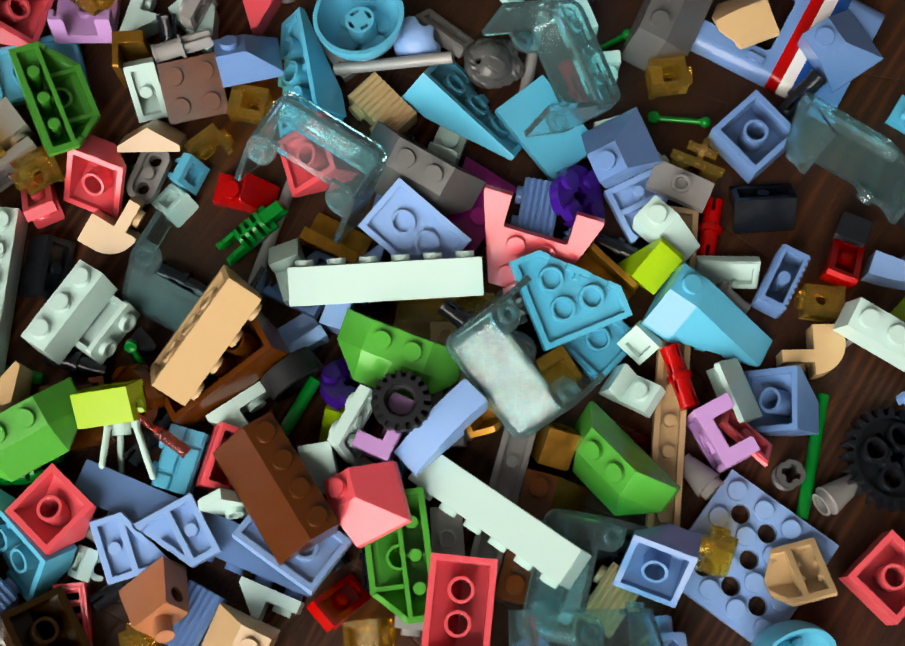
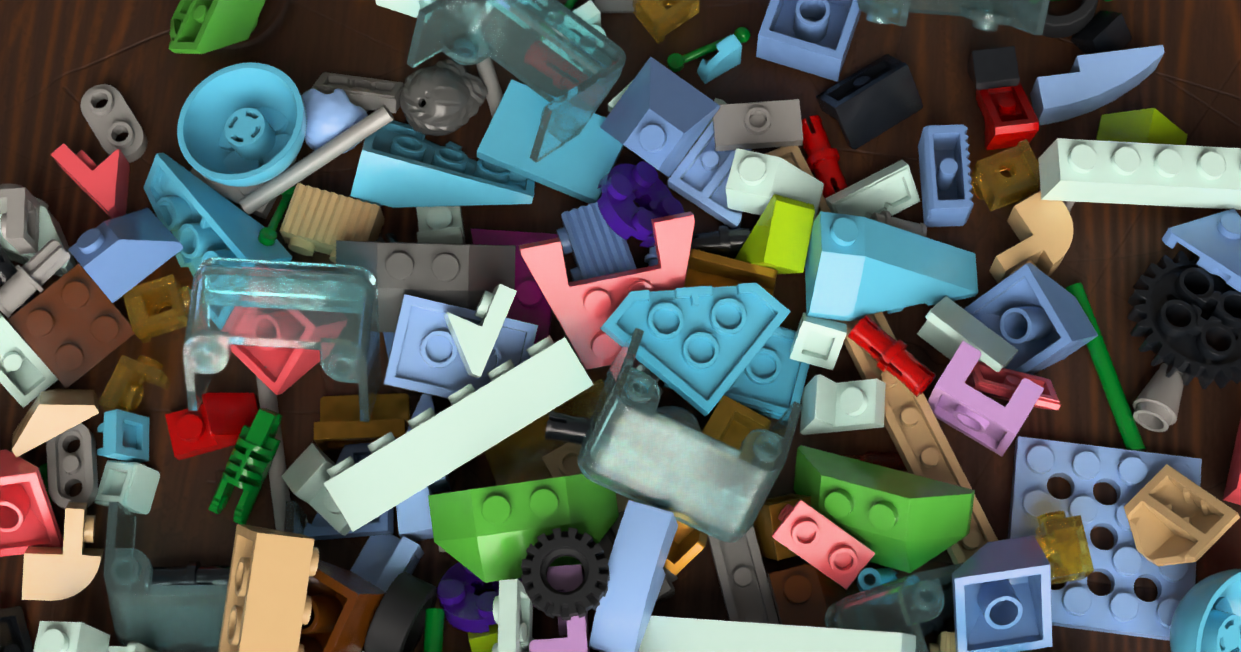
camera: 25 degrees left, 5 degrees down
clear yellow hips [670,136,725,183] -> none
light grey cone [683,453,724,501] -> none
dark grey bush [770,459,806,492] -> none
none -> green hinge [258,186,296,246]
none -> light aqua slope [444,284,517,378]
none -> medium azure tile [697,34,742,84]
none -> coral hinge [772,499,875,590]
none -> medium azure arm [856,568,904,601]

